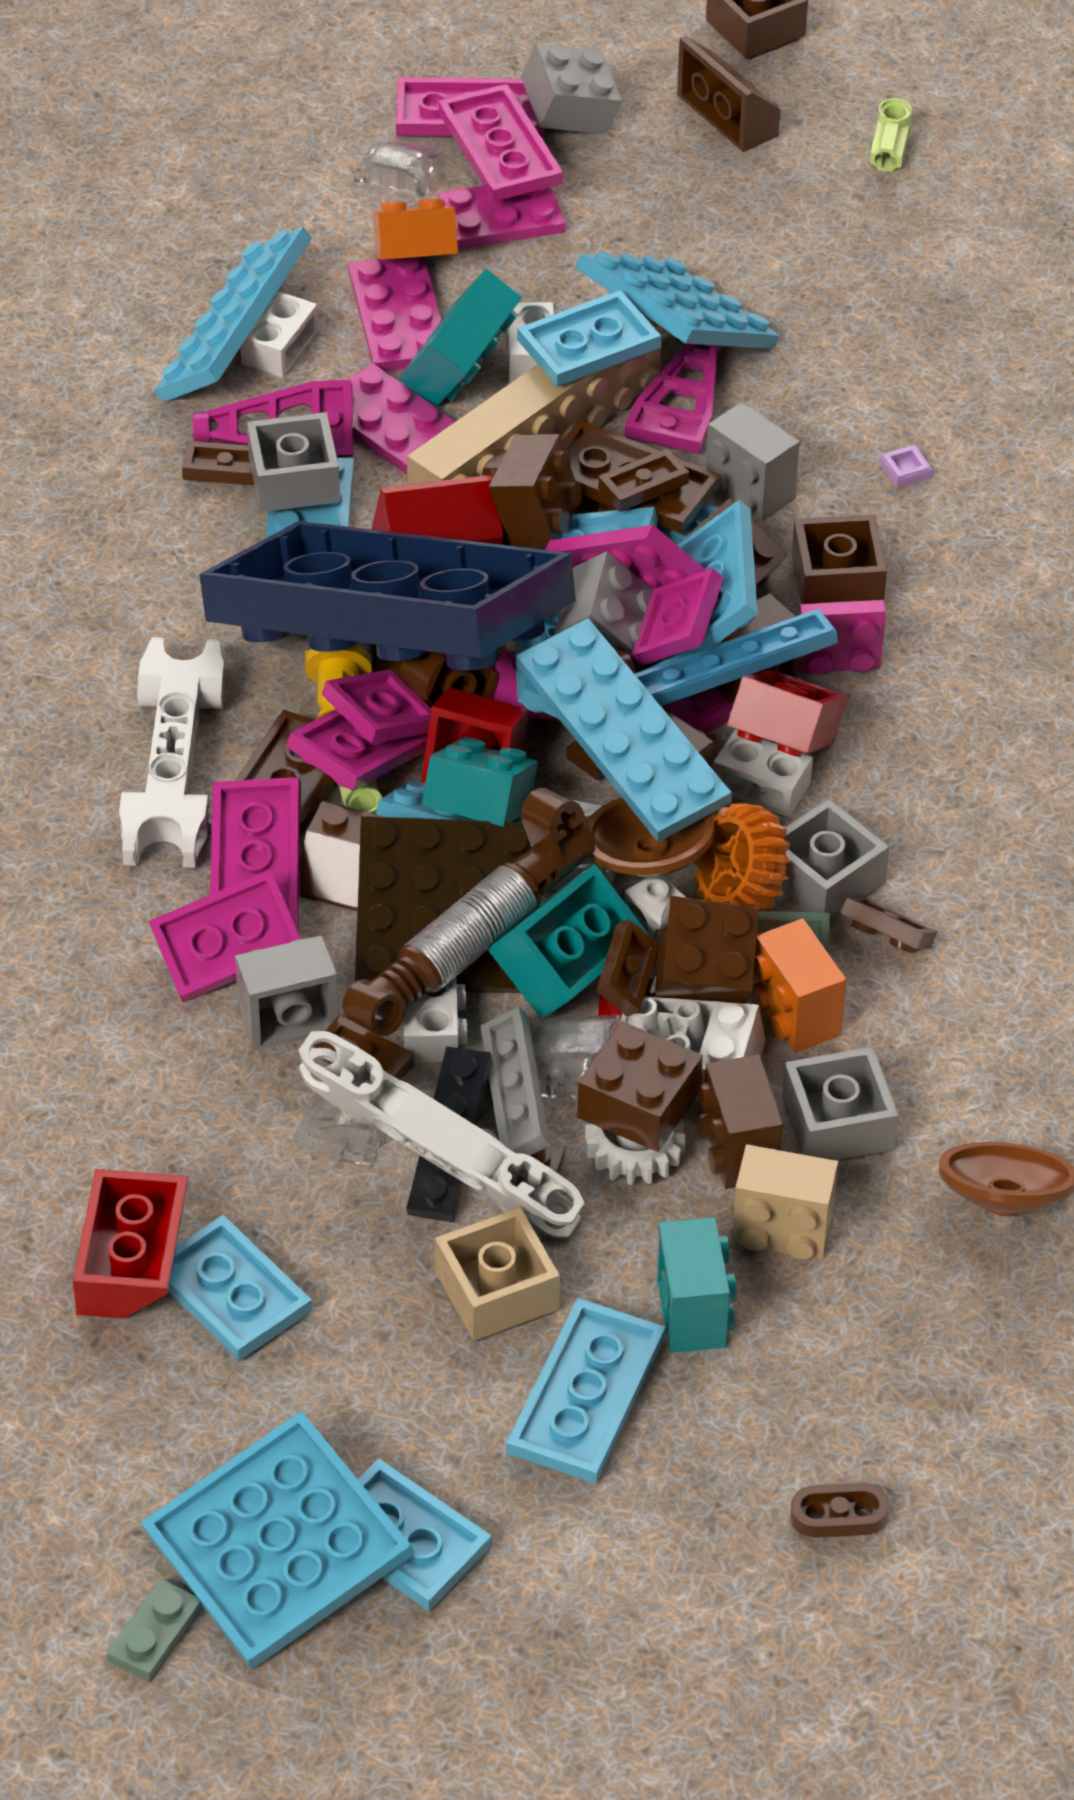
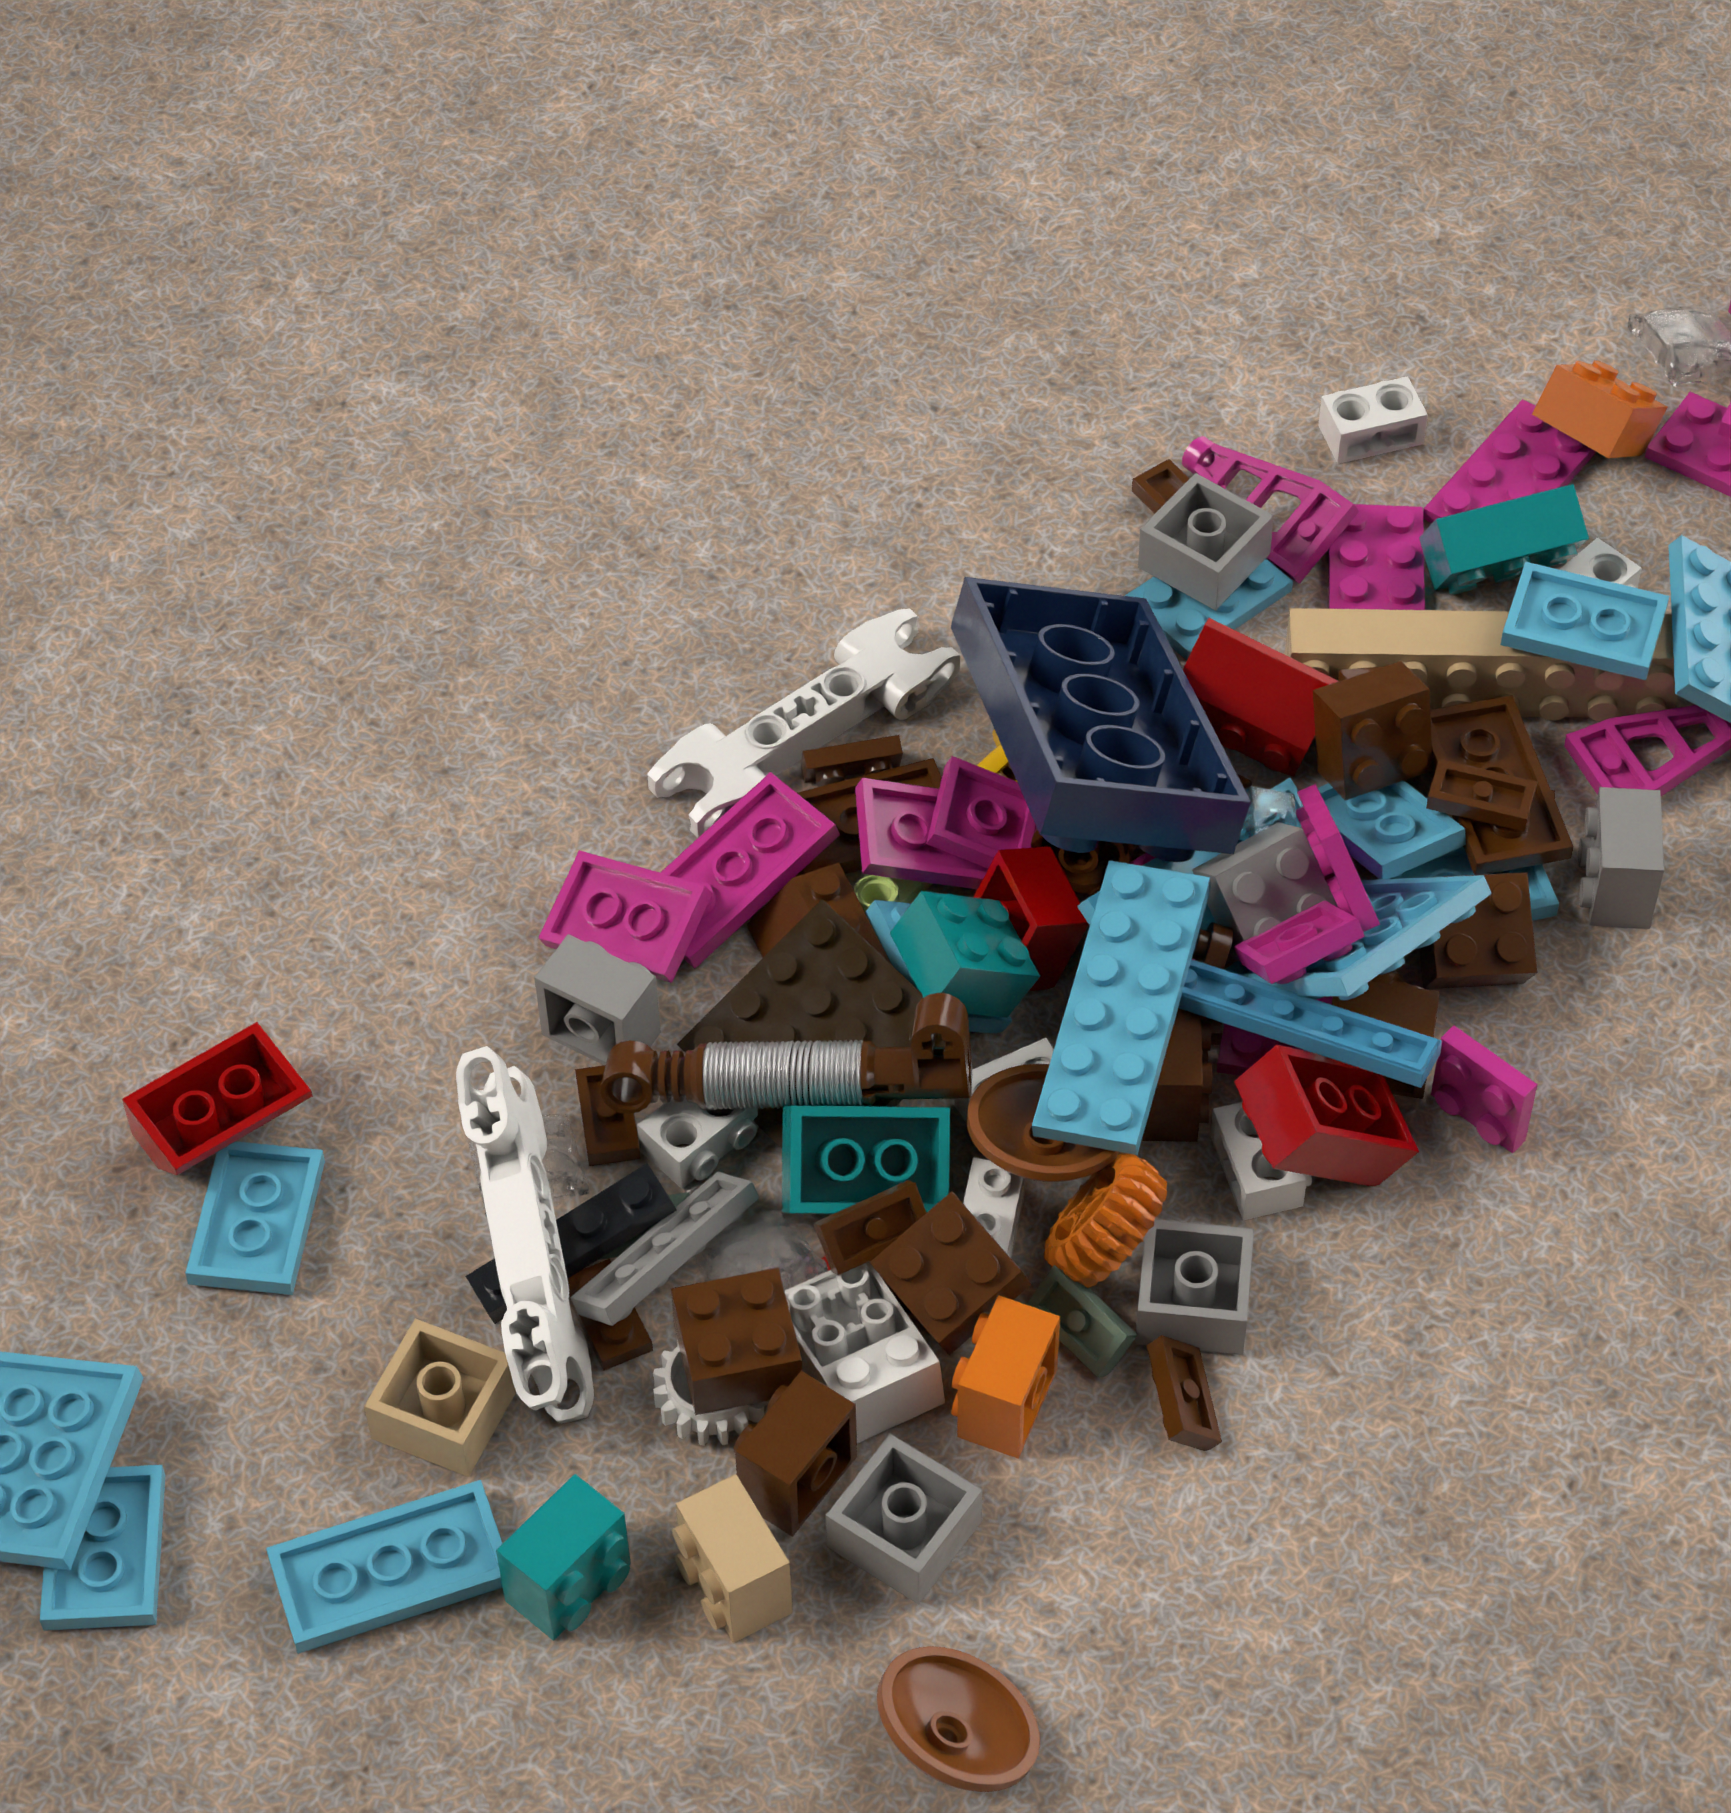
camera: 50 degrees right, 5 degrees up
medium azure plate [154,227,312,401] -> none
reddish brown brick [792,514,887,604] -> none
none -> reddish brown plate [801,735,903,787]

